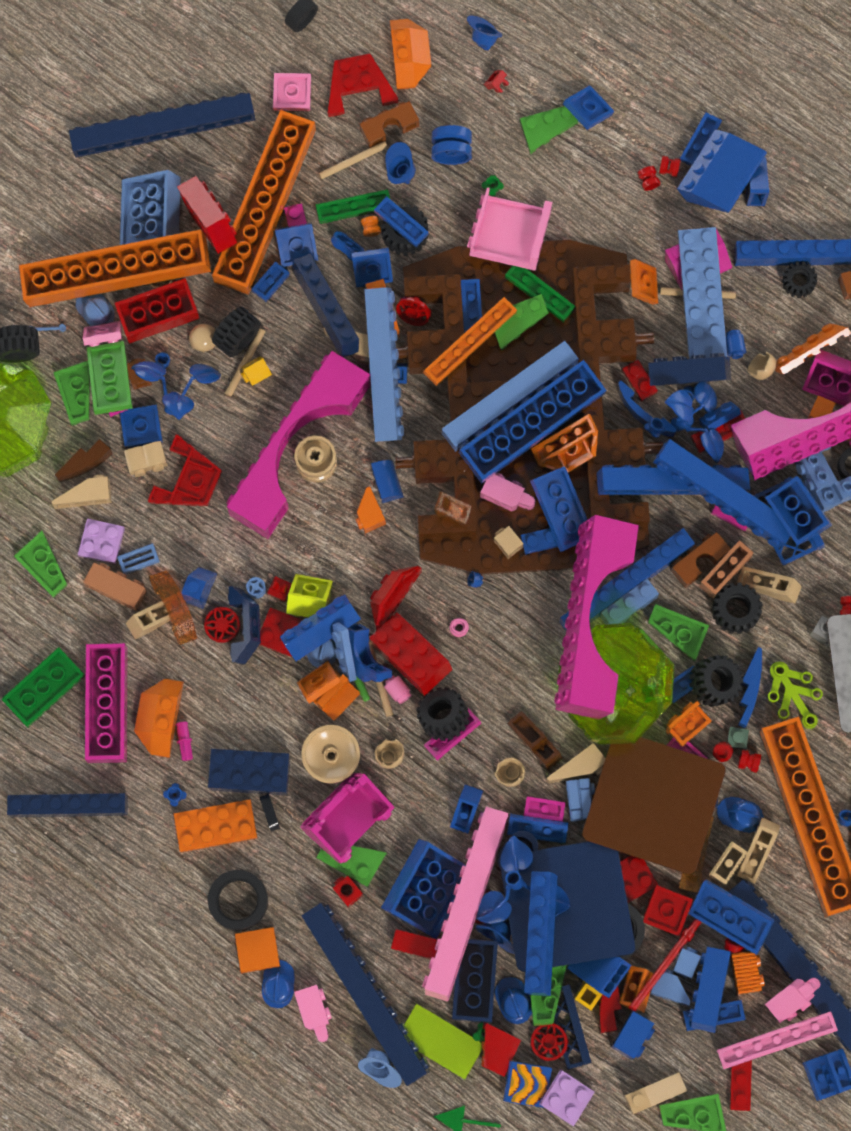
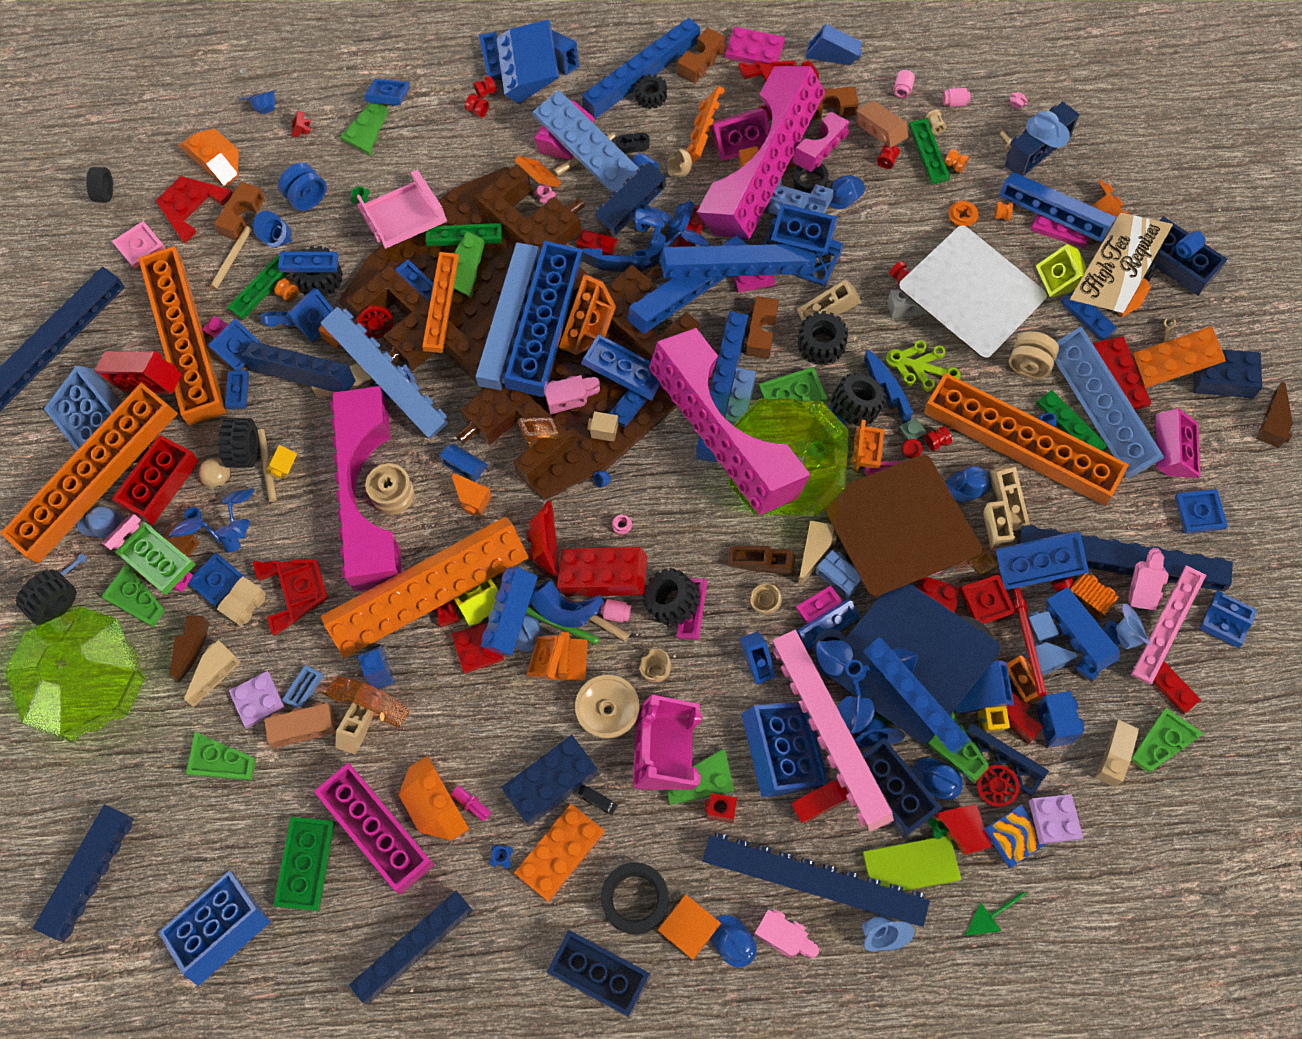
camera: 40 degrees left, 10 degrees down
red wheel [204,607,240,643] -> none
dark blue slope [228,586,261,665] -> none
medium blue wheel [246,577,266,599] -> none
medium blue plate [332,622,357,682] -> none
nougat brick [699,540,754,599] -> none
none -> orange brick [321,516,529,659]
none -> bright pink plate [534,184,556,204]
none -> dark blue brick [547,930,651,1019]
none -> black beam [616,133,650,154]
none -> medium blue piece [1116,604,1151,649]

